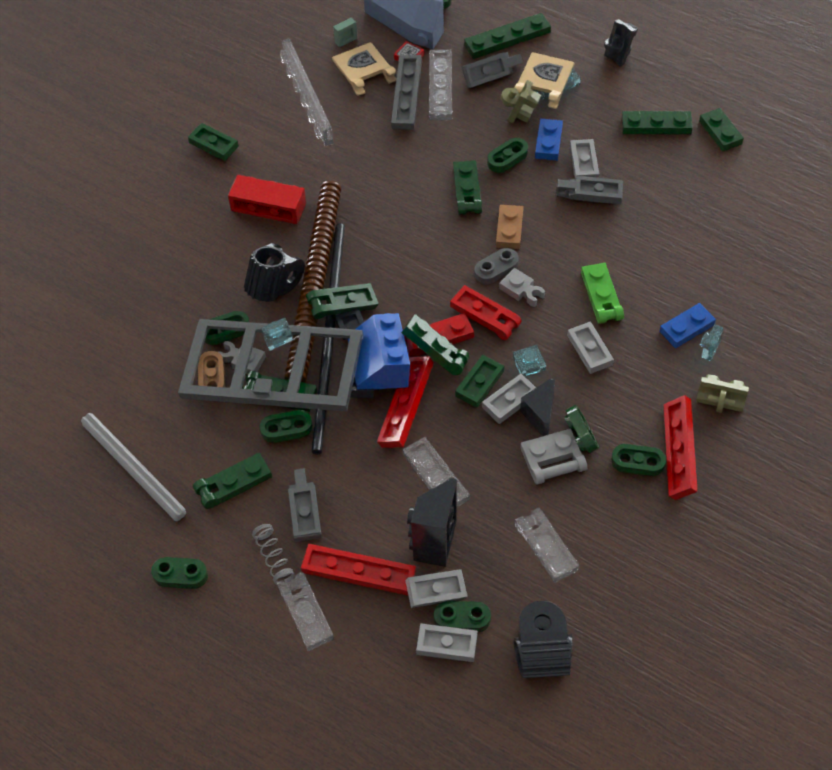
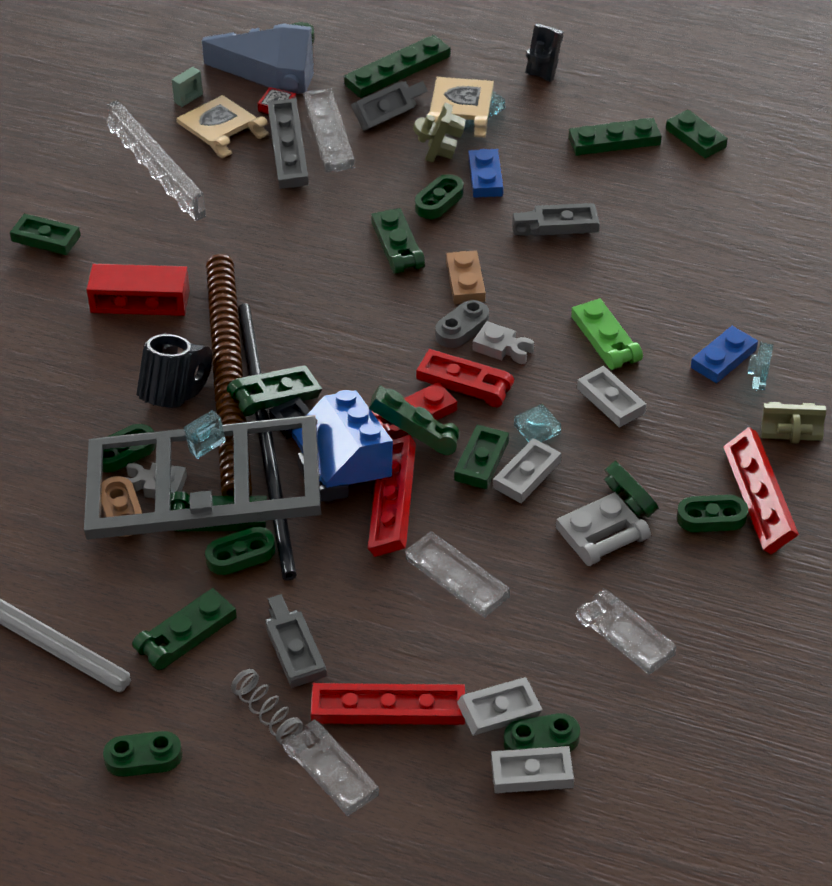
camera: 15 degrees left, 10 degrees down
black slope [407,478,457,567] -> none
black piece [513,601,572,678] -> none
black slope [520,379,555,436] -> none
light grey plate [570,139,599,179] -> none

